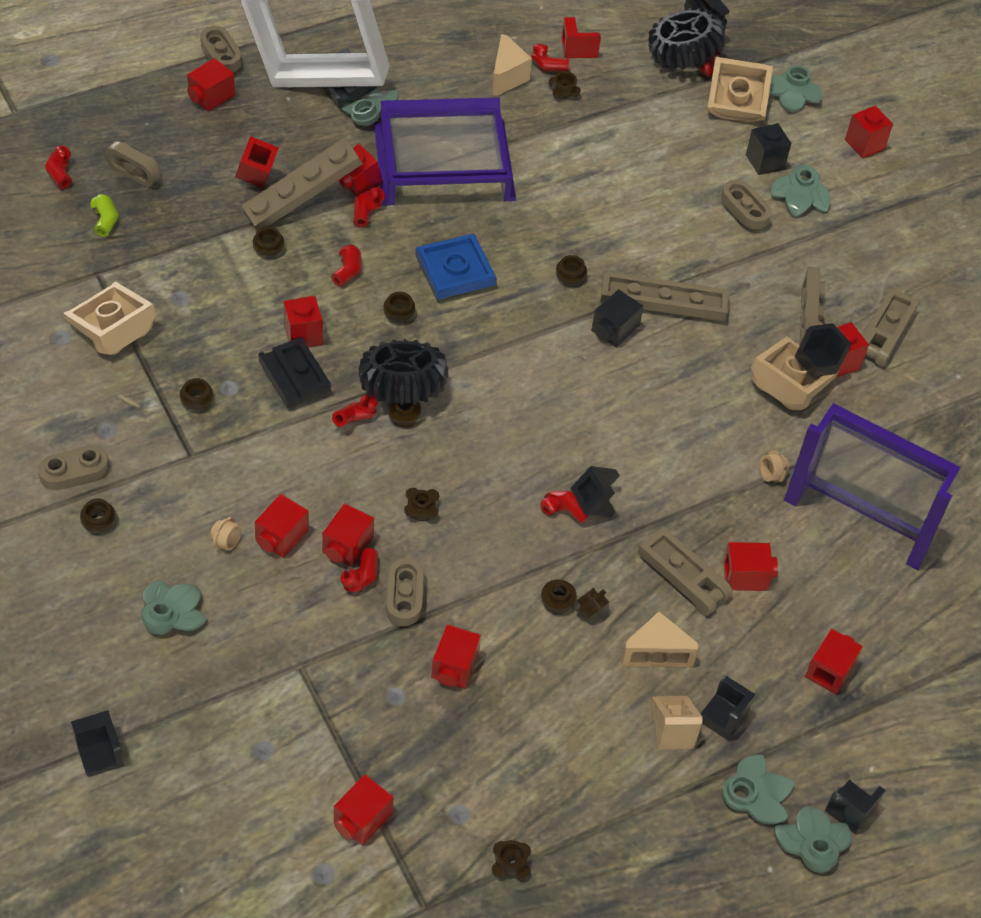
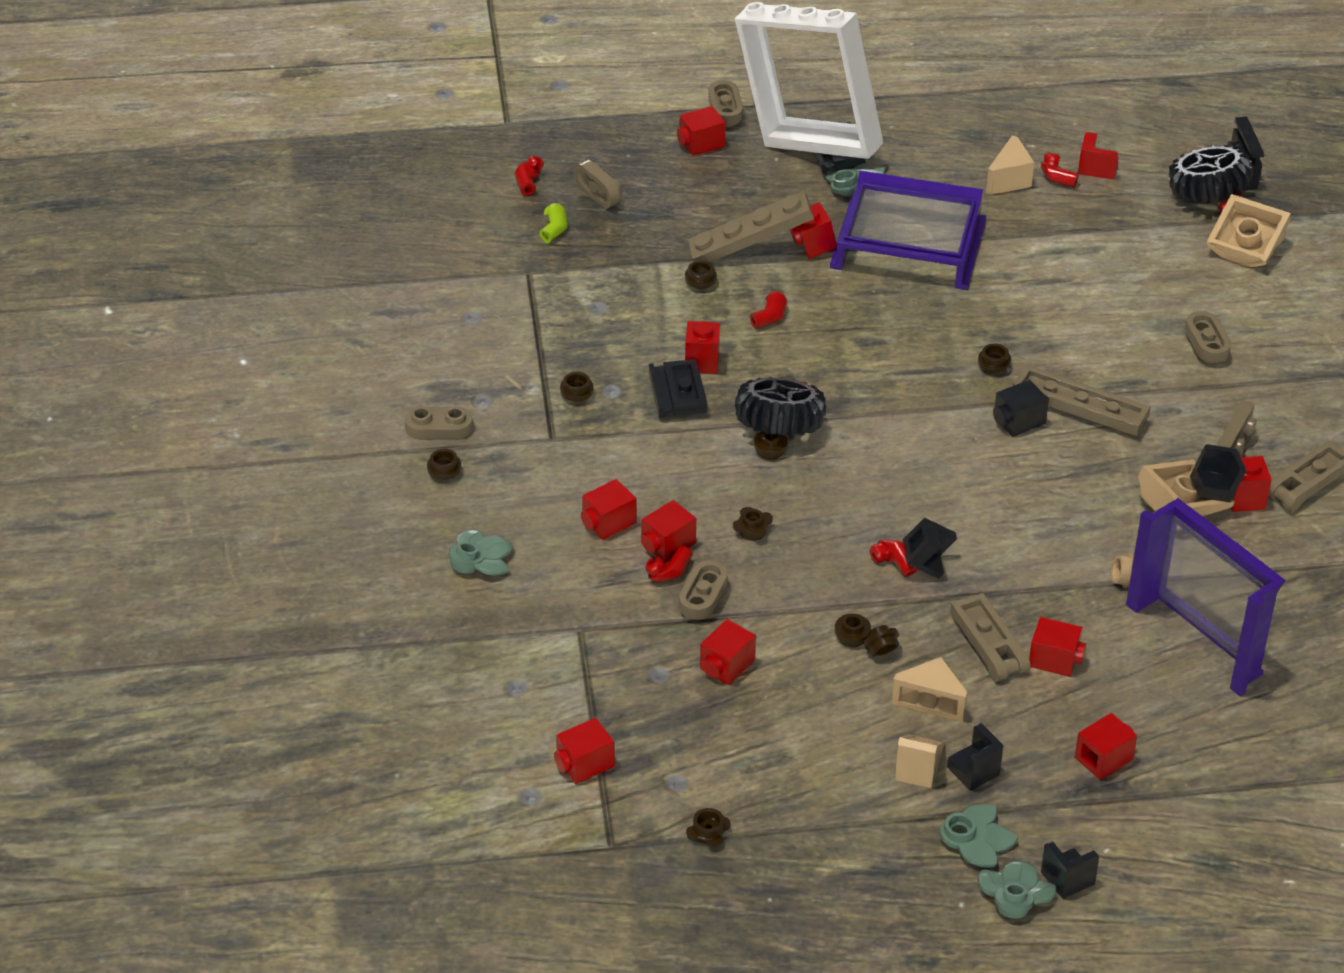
camera: 25 degrees right, 10 degrees down
tan slope [63,281,156,355] -> none
black panel [71,710,124,777] -> none
tan plate [210,517,242,551] -> none
red brick [235,136,279,189] -> none
red arm [332,395,378,427] -> none
red arm [353,187,386,228] -> none
dark brown plate [383,291,415,322] -> none
blue plate [415,233,497,300] -> none
dark brown plate [548,71,581,99] -> none
black brick [746,123,792,175] -> none
sand green plate [769,65,822,112] -> none
sand green plate [771,165,830,218] -> none

